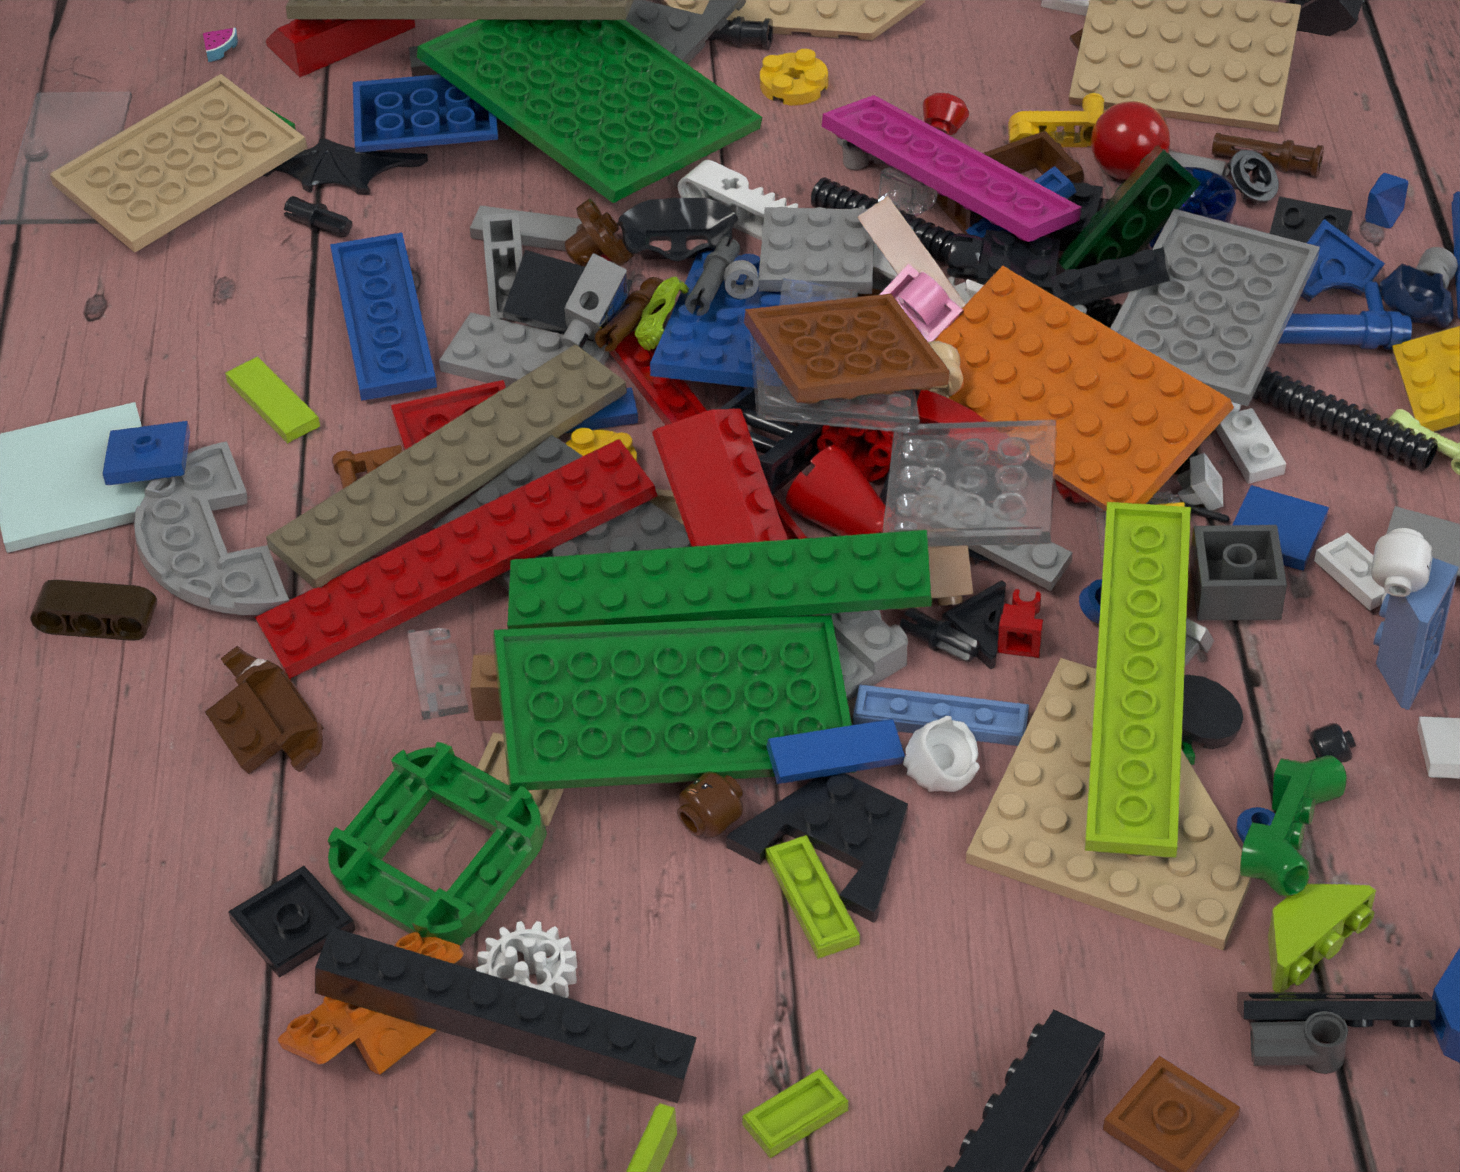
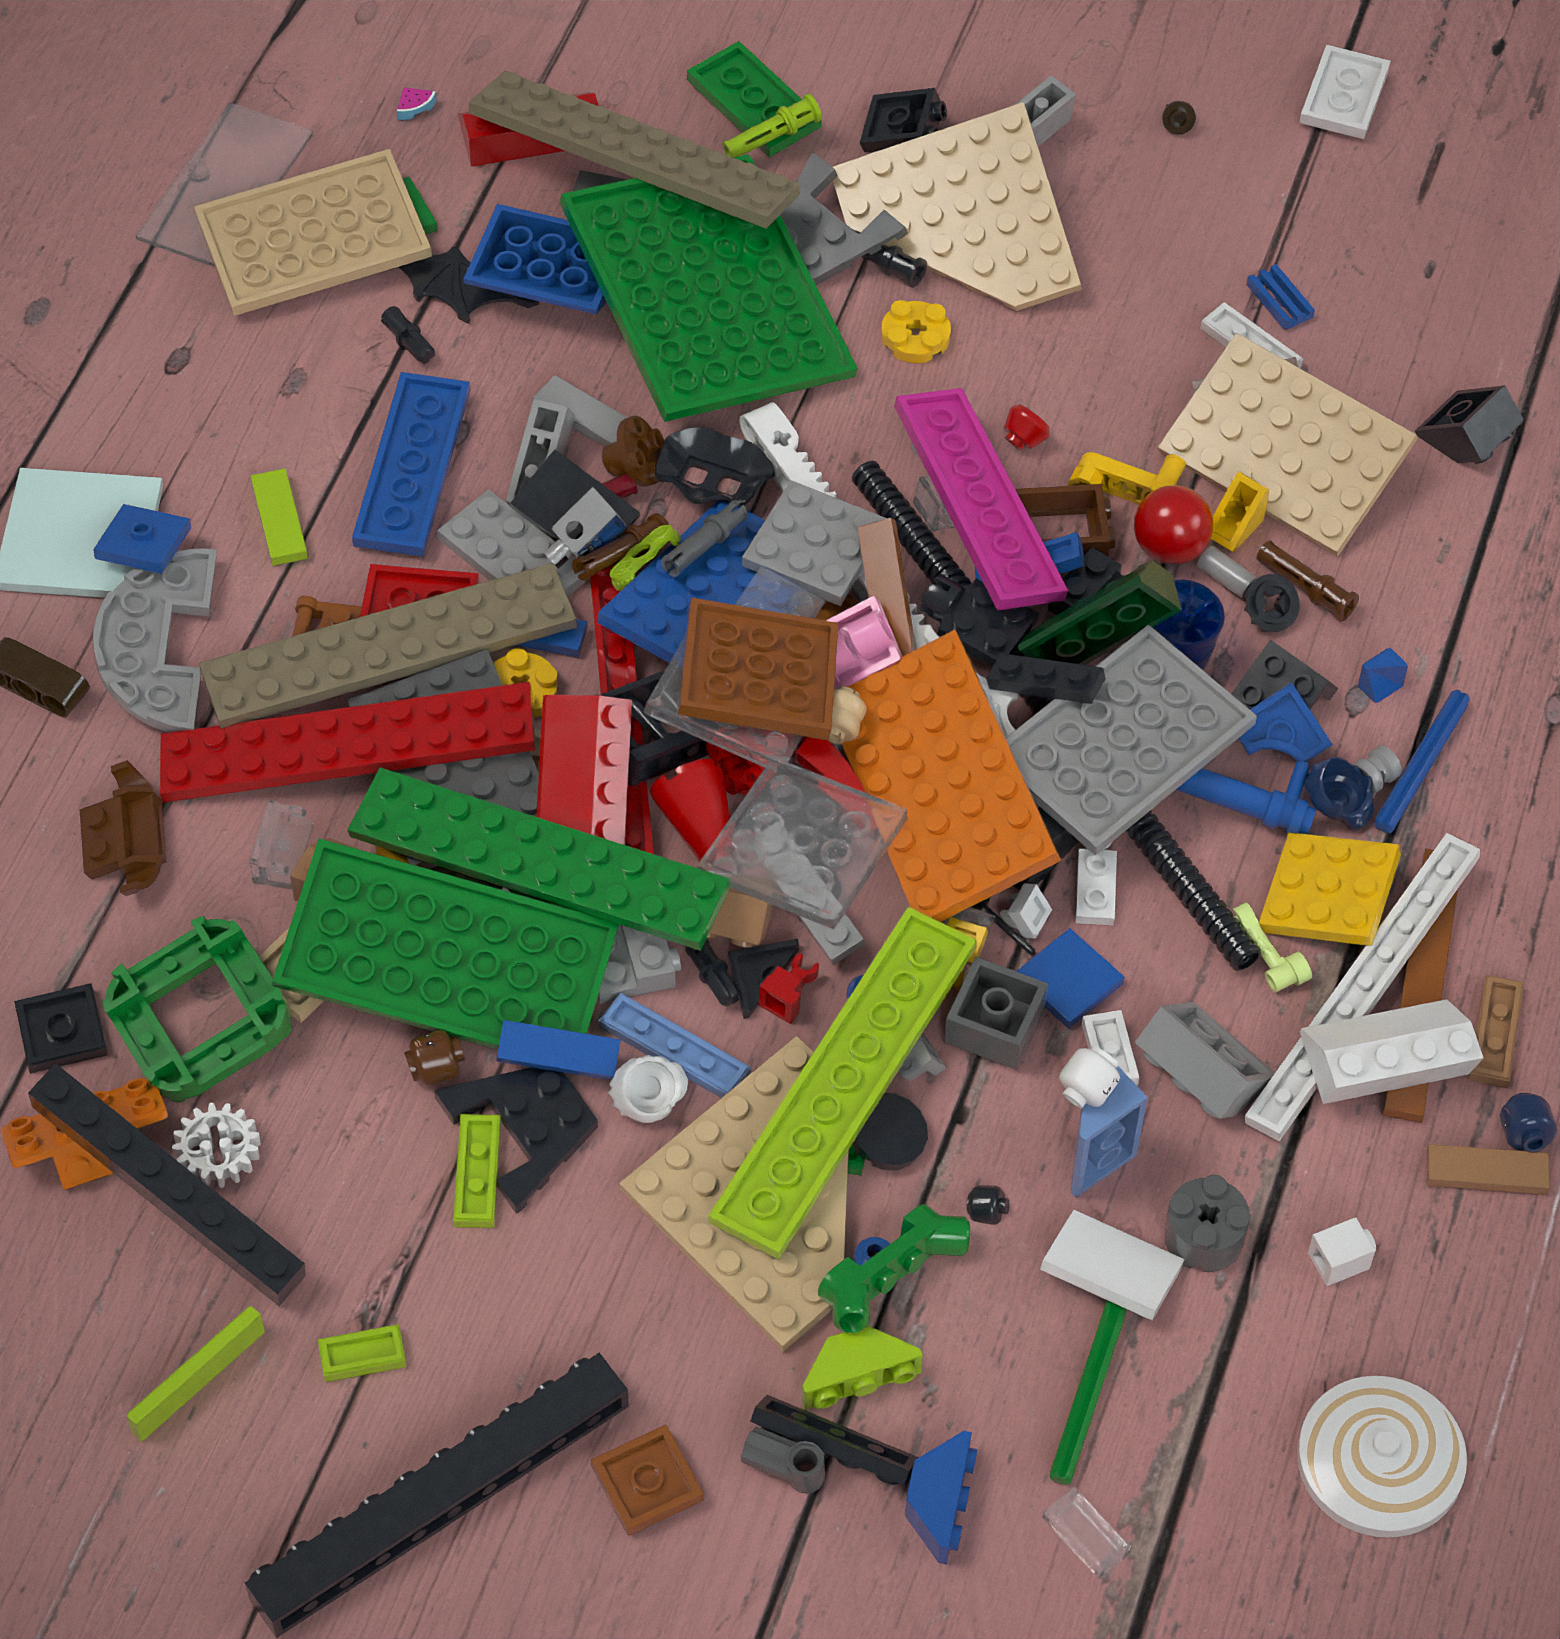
camera: 20 degrees right, 10 degrees up
light grey bush [724,260,759,299] -> none
none -> yellow slope [1211,471,1270,552]

